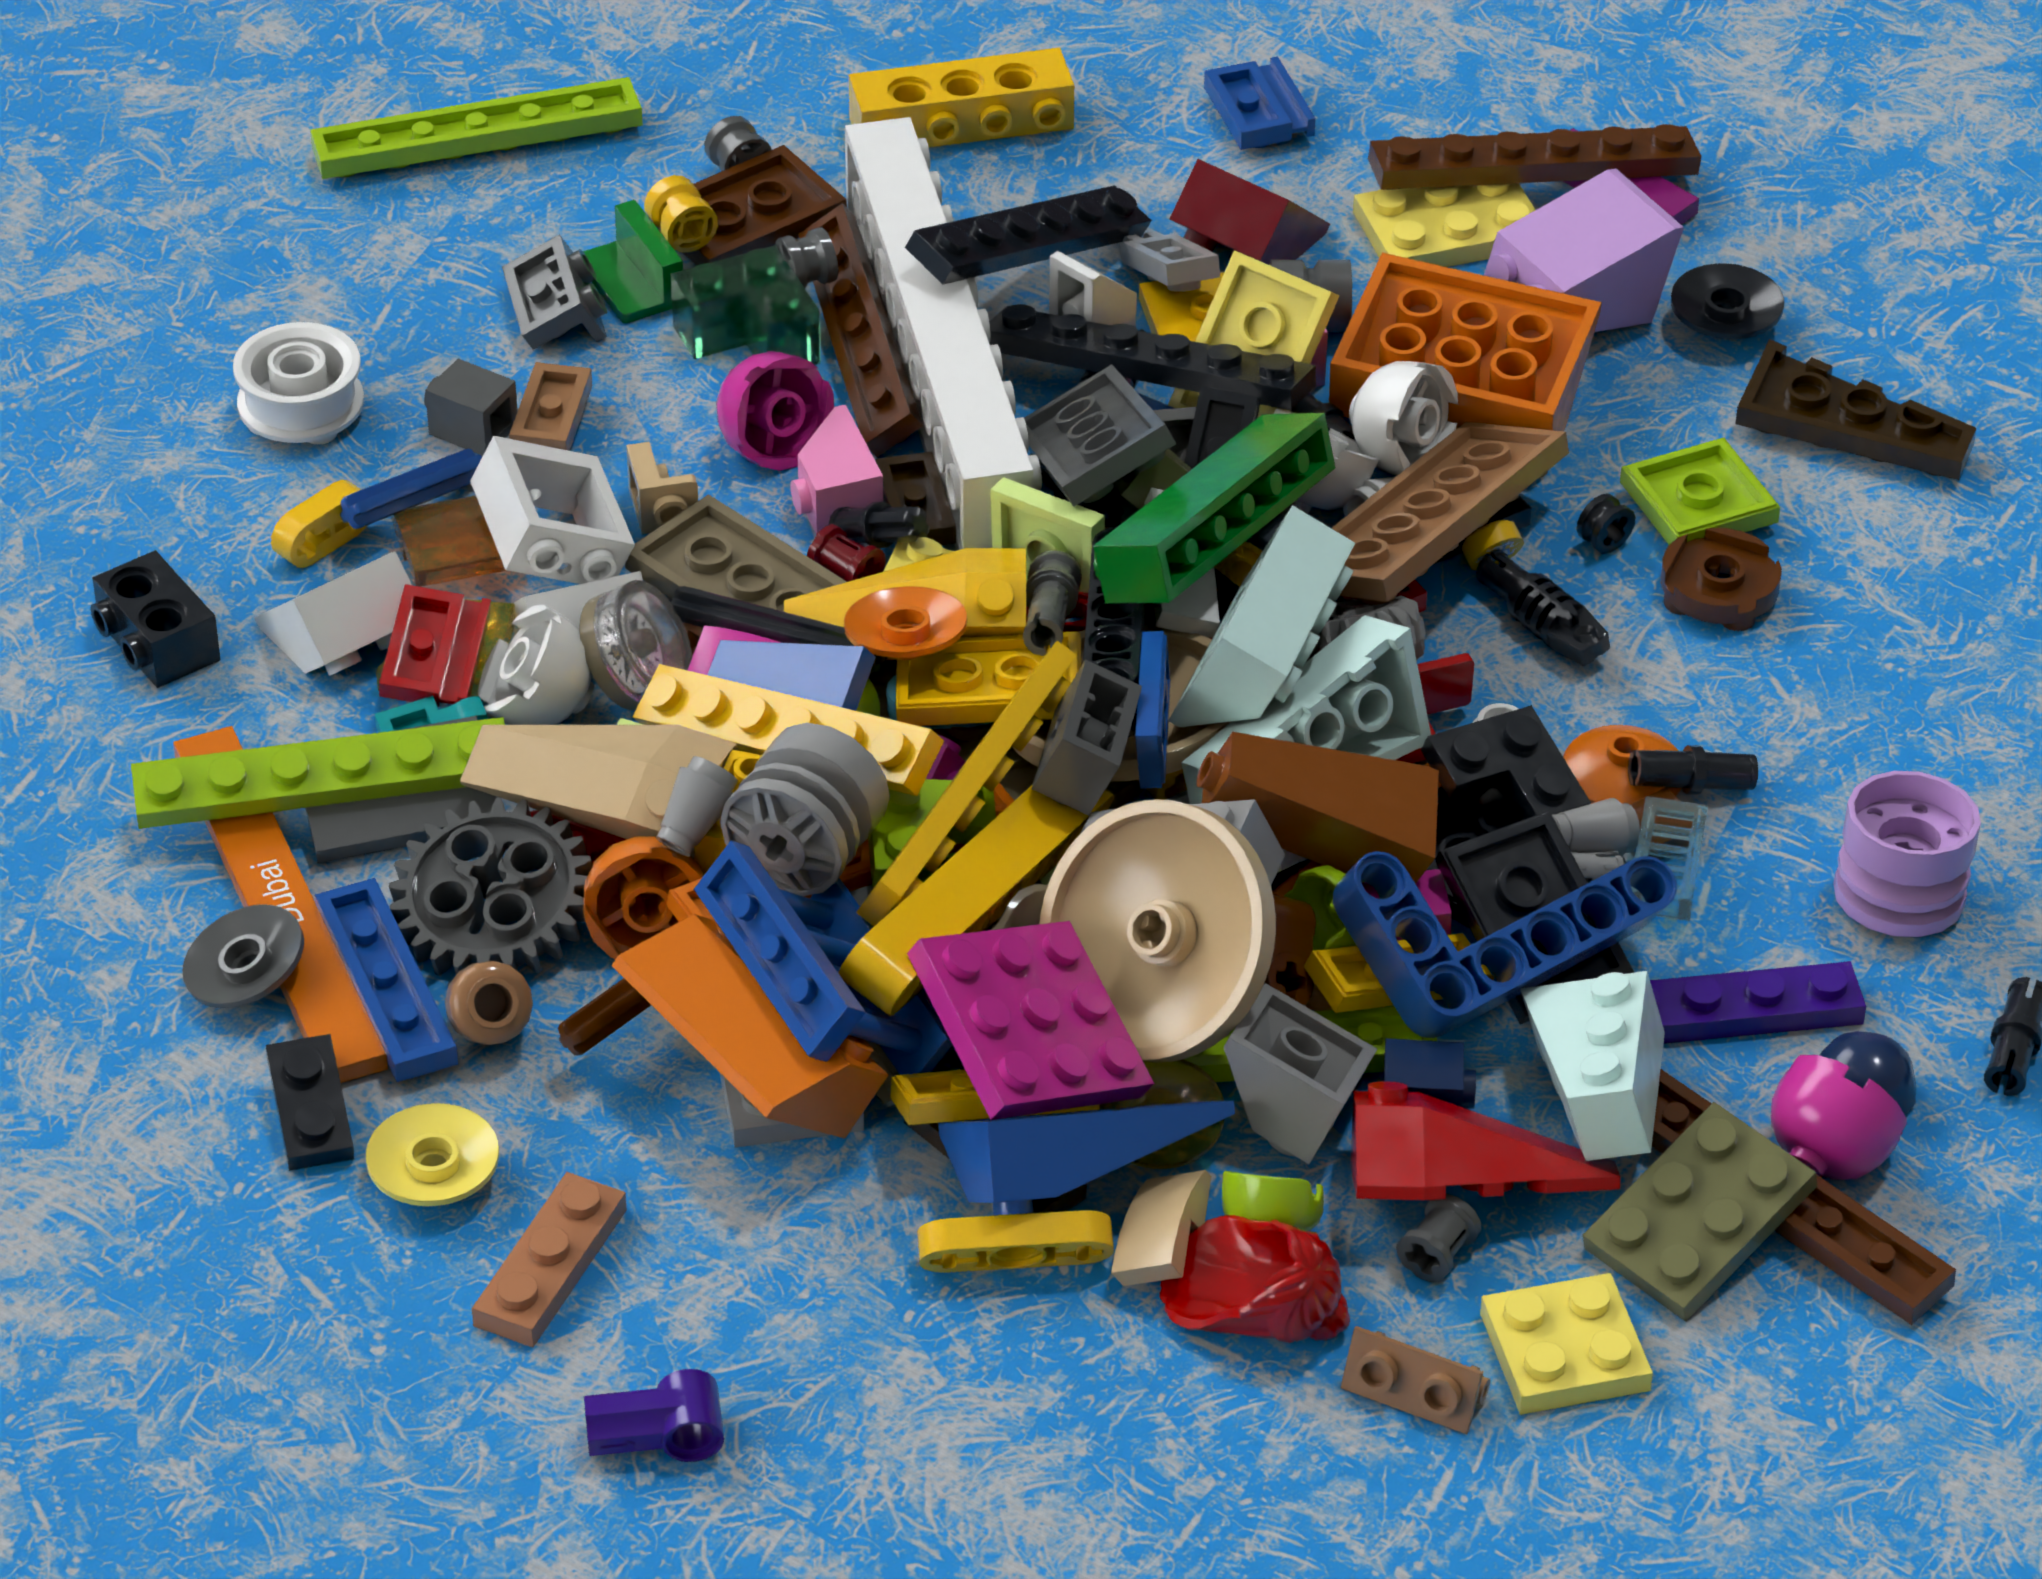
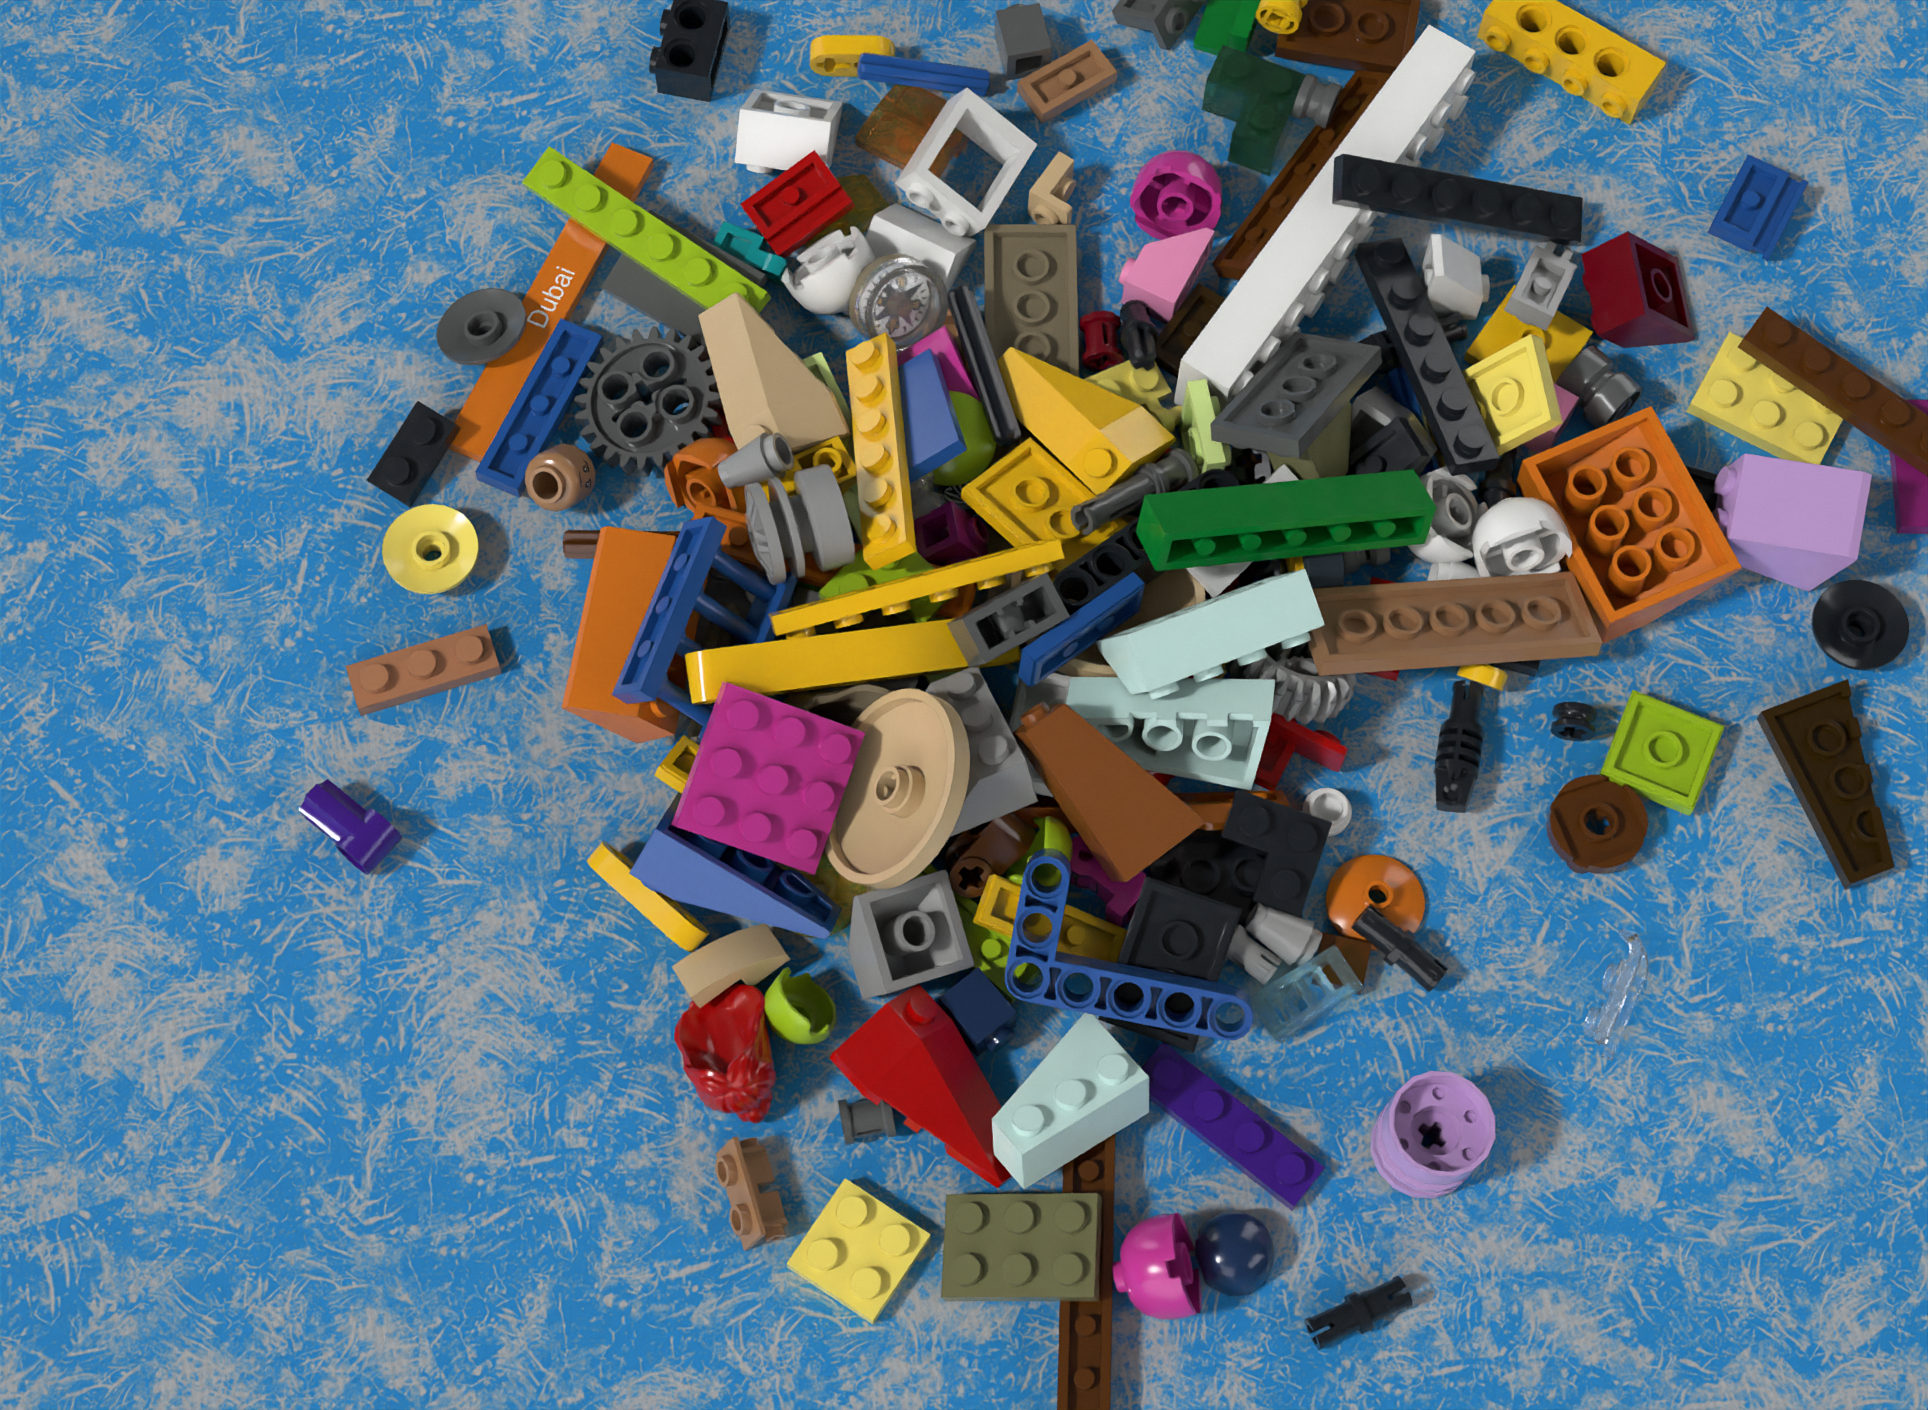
camera: 45 degrees right, 25 degrees up
orange dish [844,586,967,660] -> none
none -> clear piece [1584,929,1648,1061]

